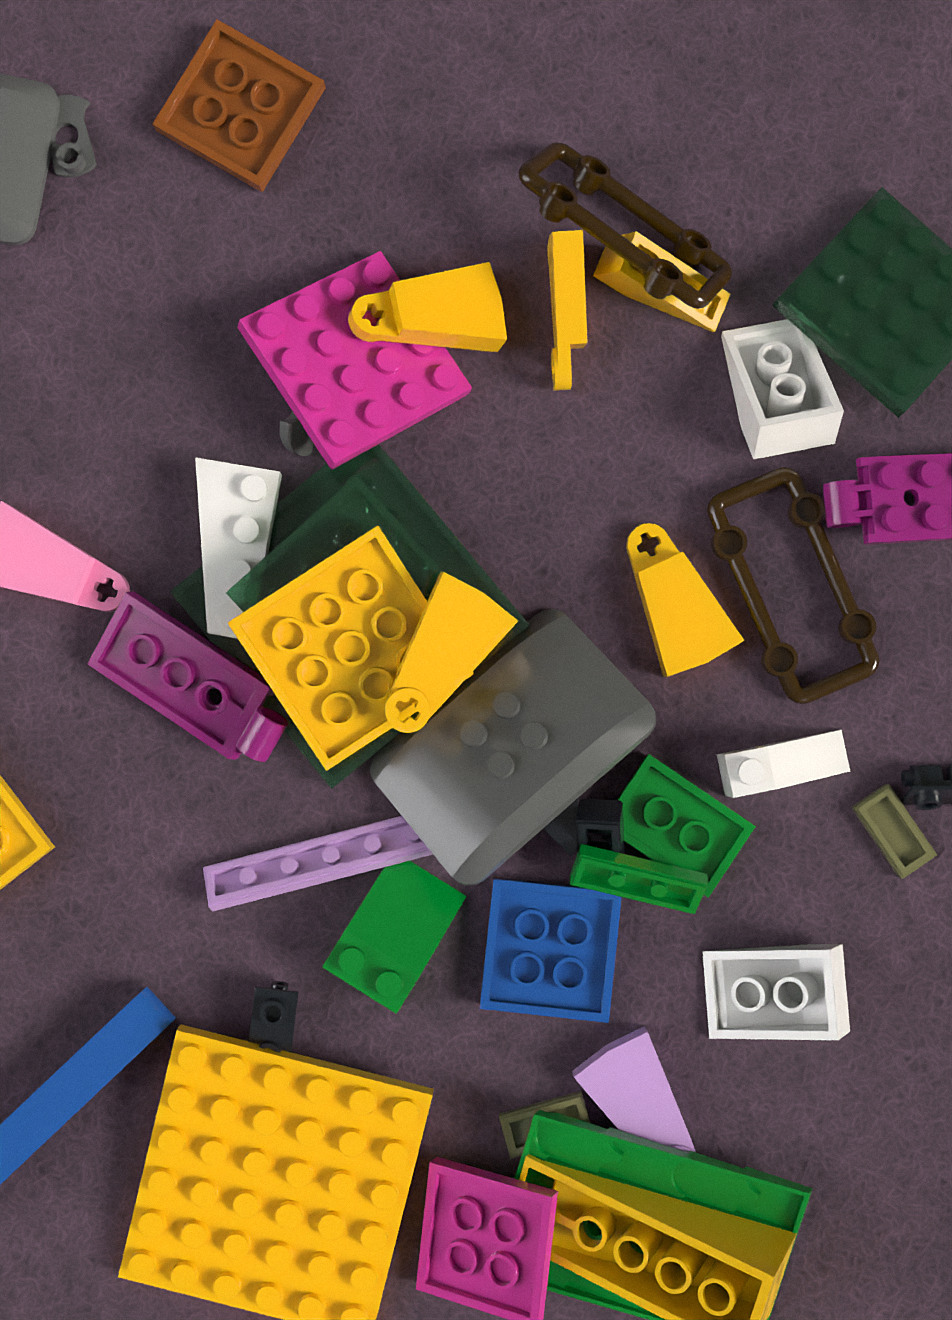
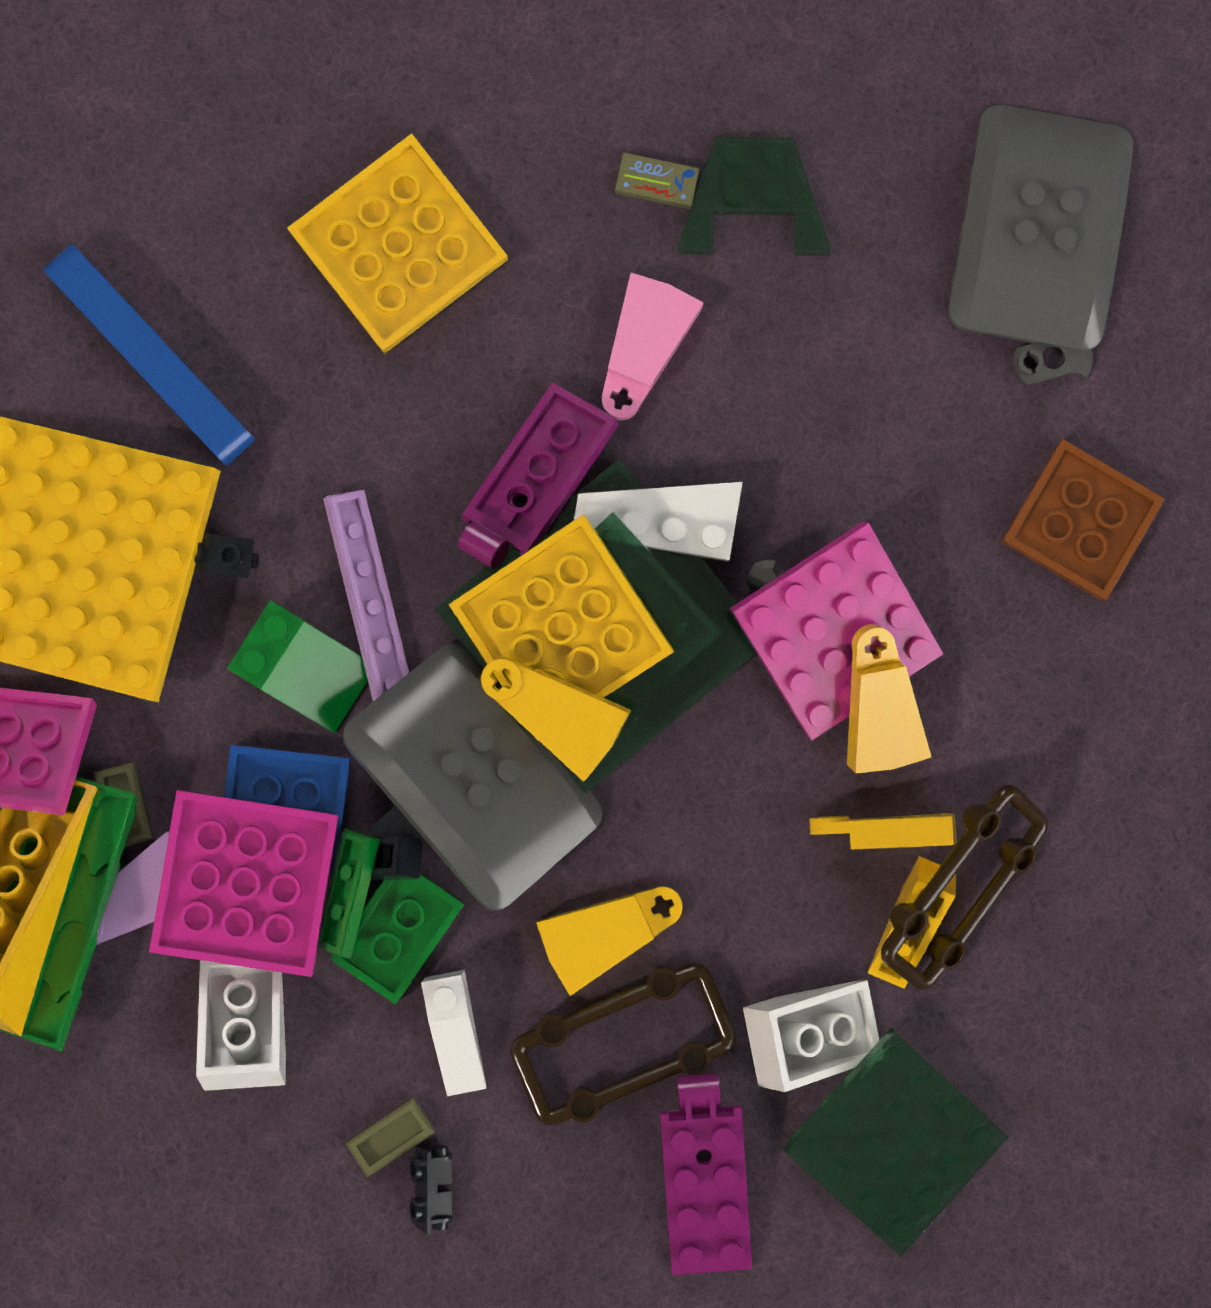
camera: 85 degrees right, 0 degrees up
none -> dark pink plate [149,790,340,977]

